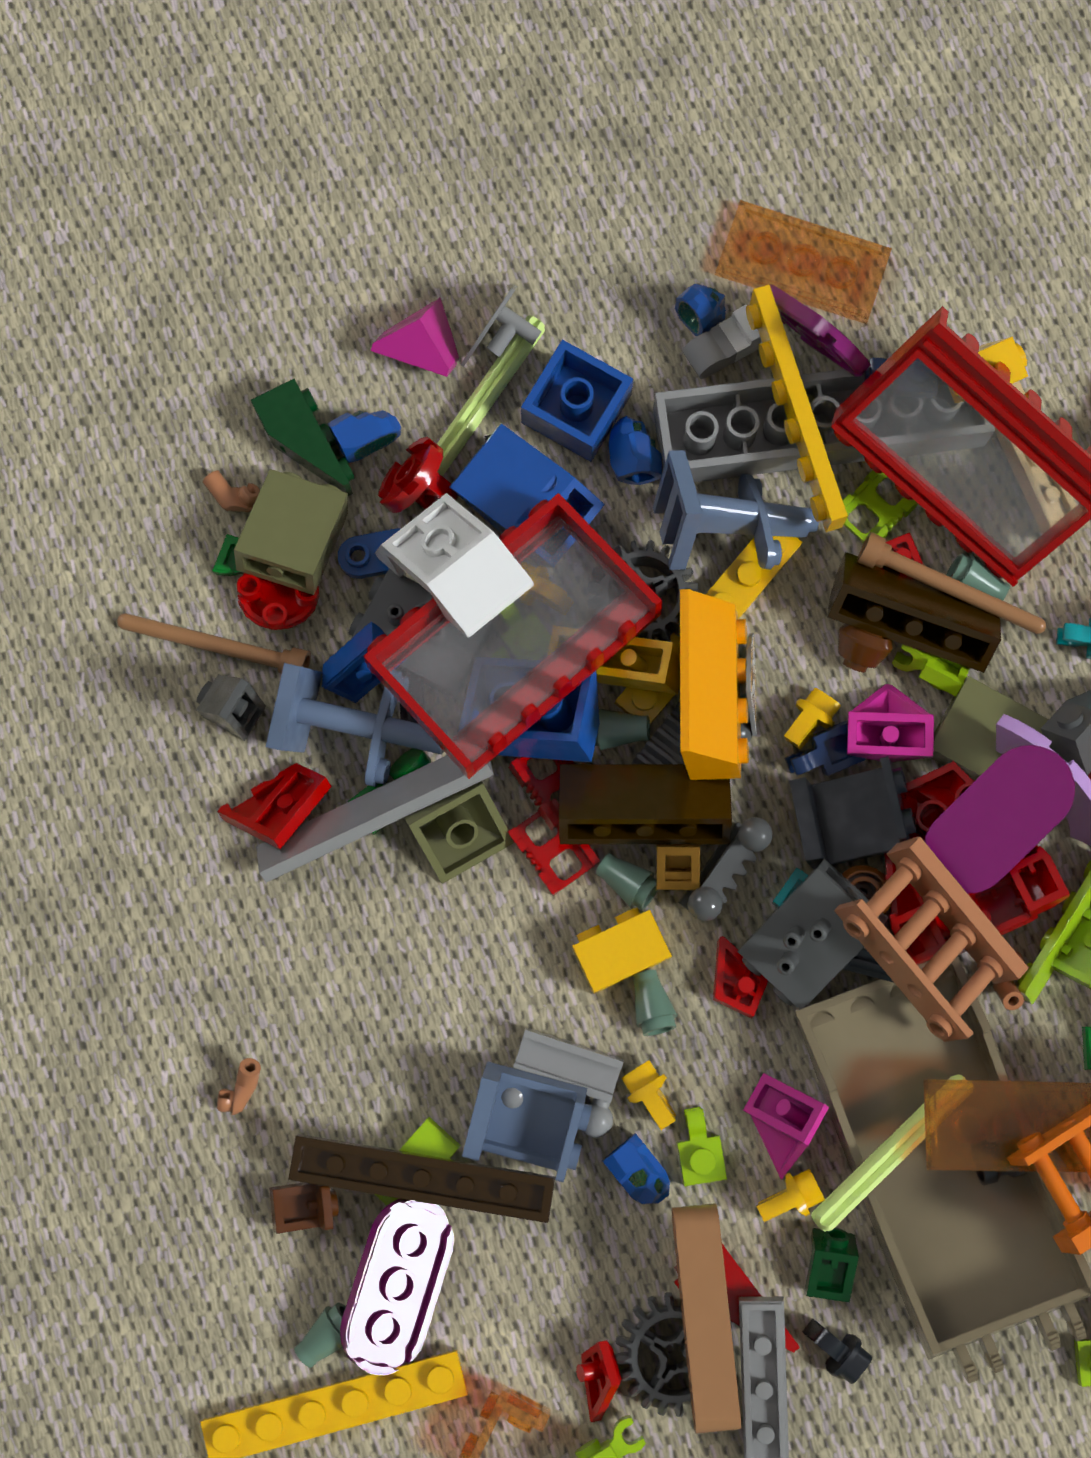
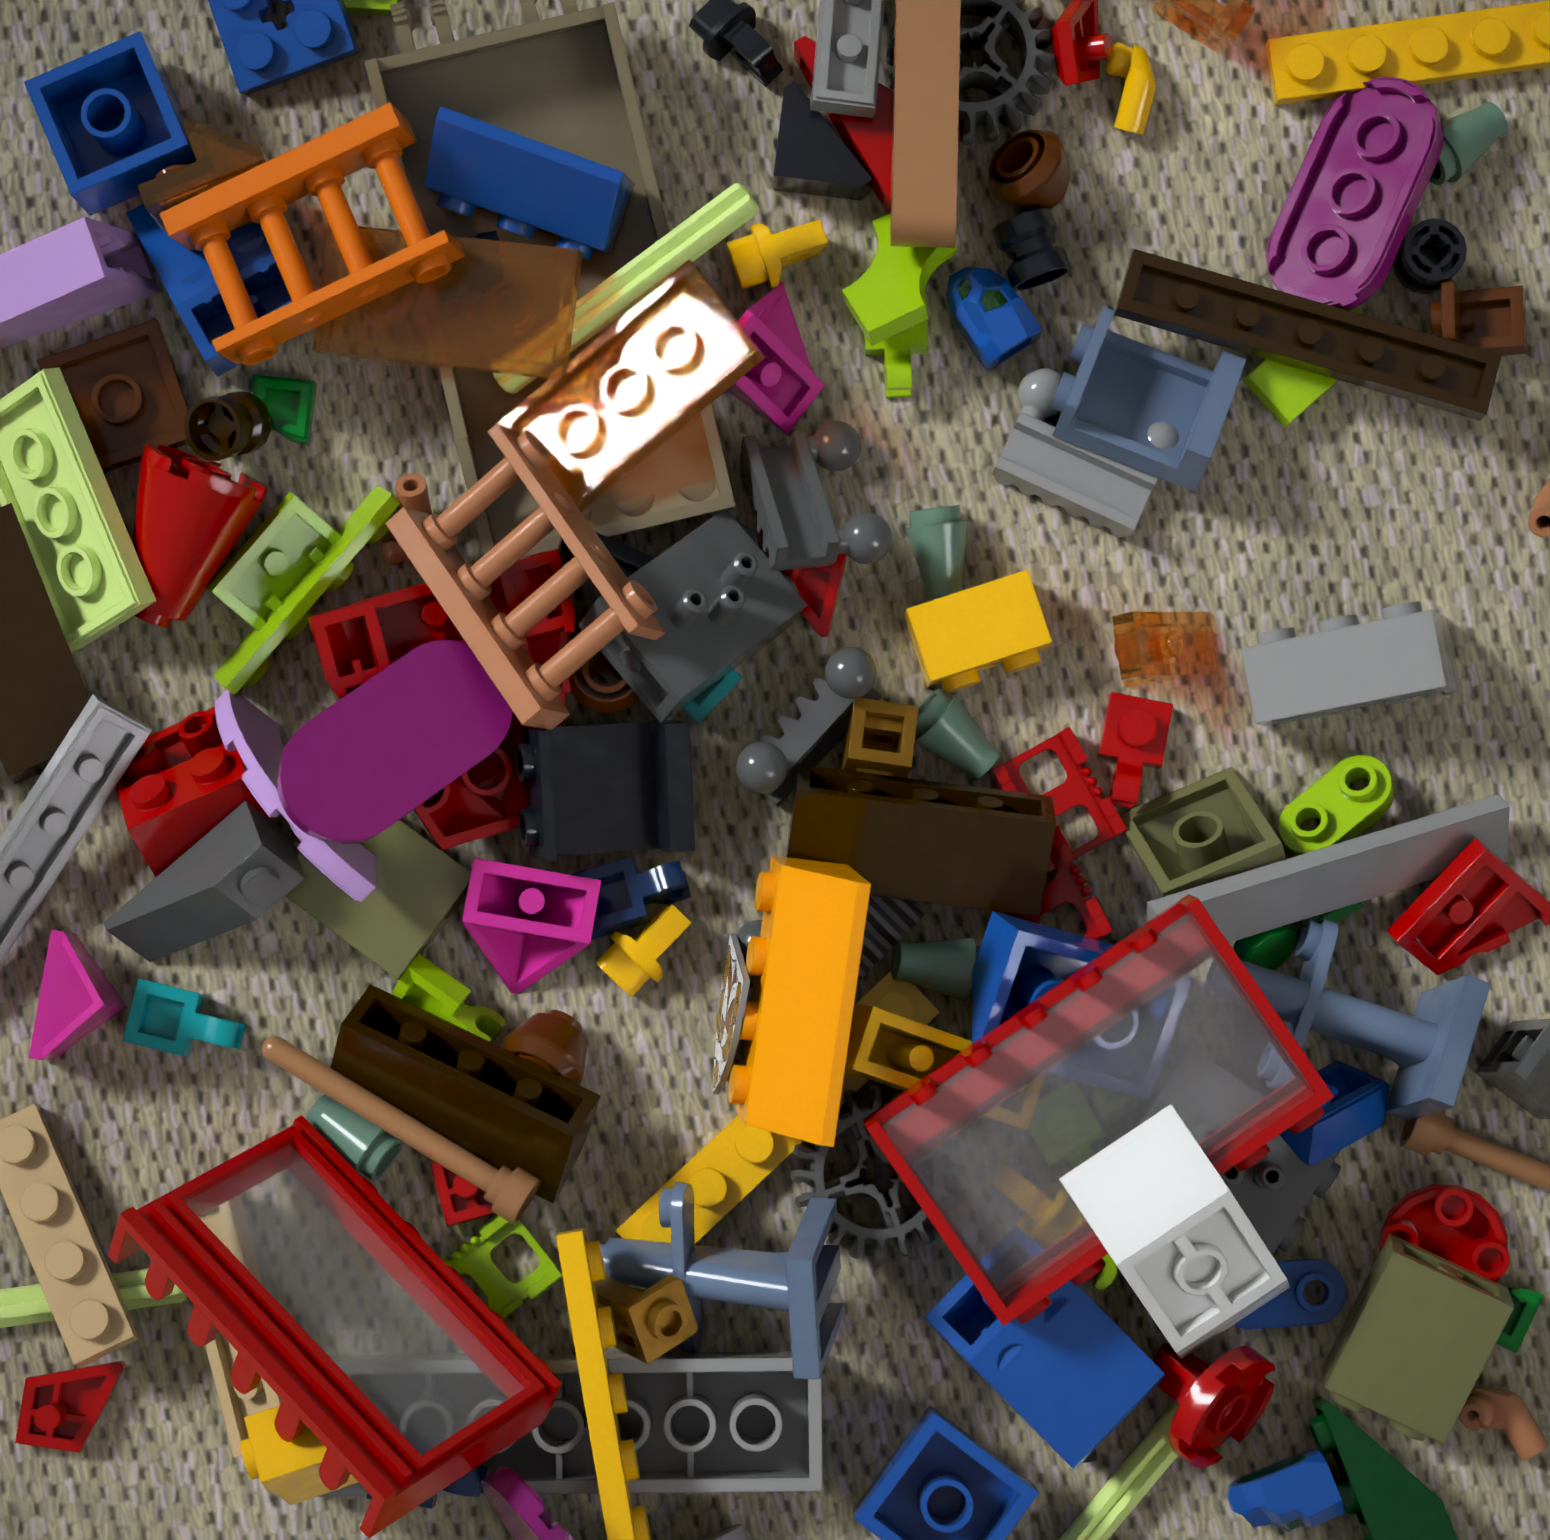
camera: 175 degrees left, 5 degrees up
blue rock [609,416,662,485] -> none
yellow piece [621,1060,676,1130] -> none
dark green bracket [805,1227,859,1303] -> none
none -> blue slope [424,106,635,261]
none -> clear orange tile [497,260,765,512]
none -> pearl gold bracket [595,1275,698,1364]
none -> dark grey gear [740,421,892,571]
none -> black slope [773,81,872,201]
none -> lime tile [842,212,958,346]
none -> reddish brown cone [988,130,1070,212]
none -> black wheel [992,208,1072,291]
none -> red plate [1097,692,1173,809]
none -> yellow arm [1105,42,1156,135]
none -> clear orange slope [1112,611,1219,687]
none -> light grey wedge [1241,601,1462,726]
none -> lime plate [1278,755,1395,857]
none -> black wheel [1393,218,1467,294]

